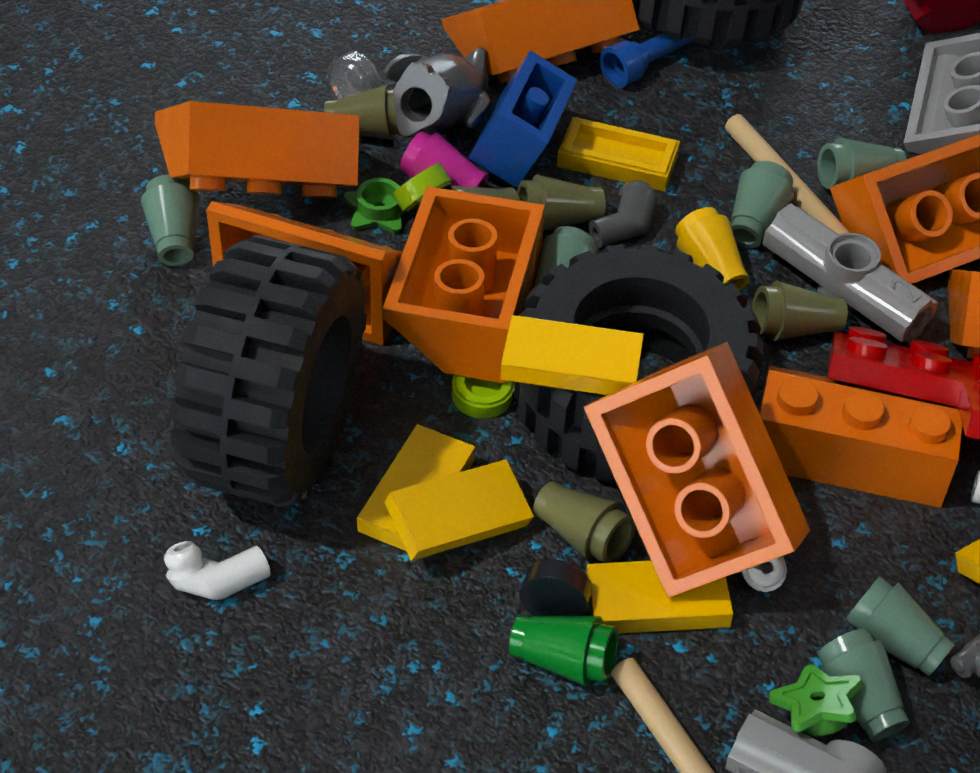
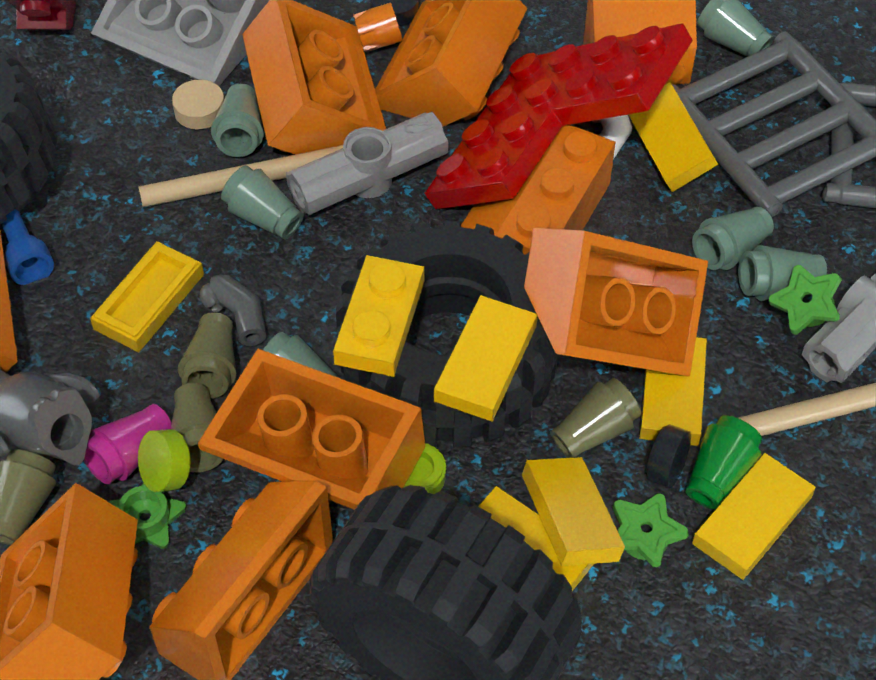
camera: 75 degrees left, 5 degrees up
blue brick [468,50,577,188] -> none
yellow cone [675,207,750,291] -> none
olive cone [752,281,848,341] -> none
none -> tan tile [172,79,224,129]
none -> yellow plate [333,255,425,377]
none -> bright green plate [612,493,688,567]
none -> yellow tile [692,453,816,580]

